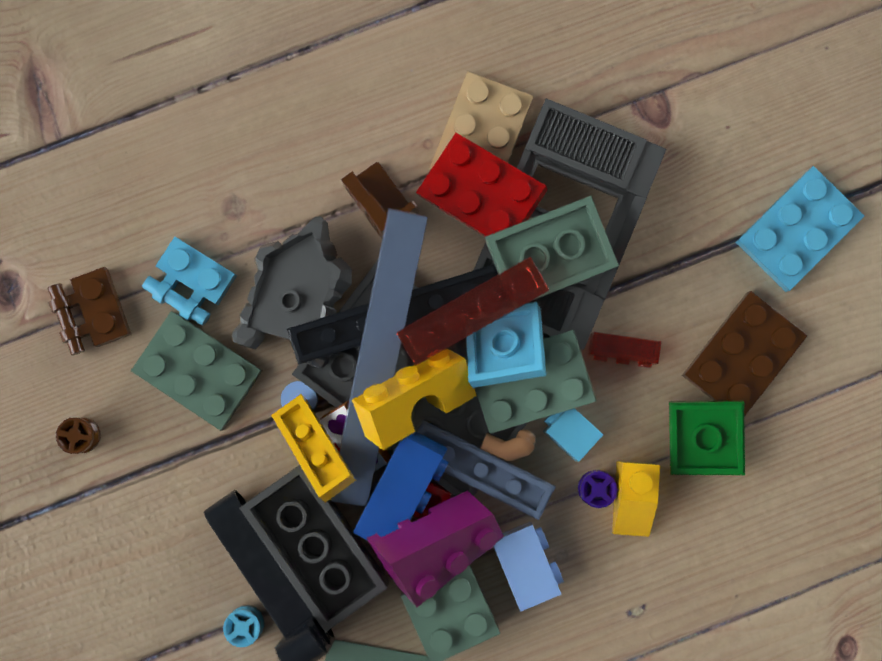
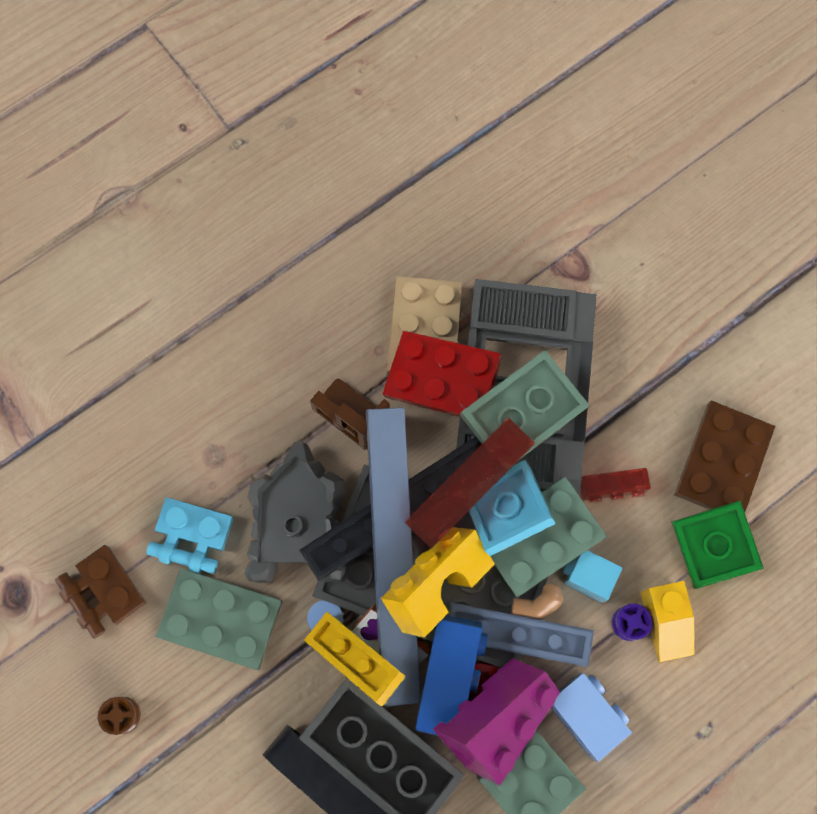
camera: 20 degrees left, 10 degrees down
medium azure plate [735,166,864,292] -> none

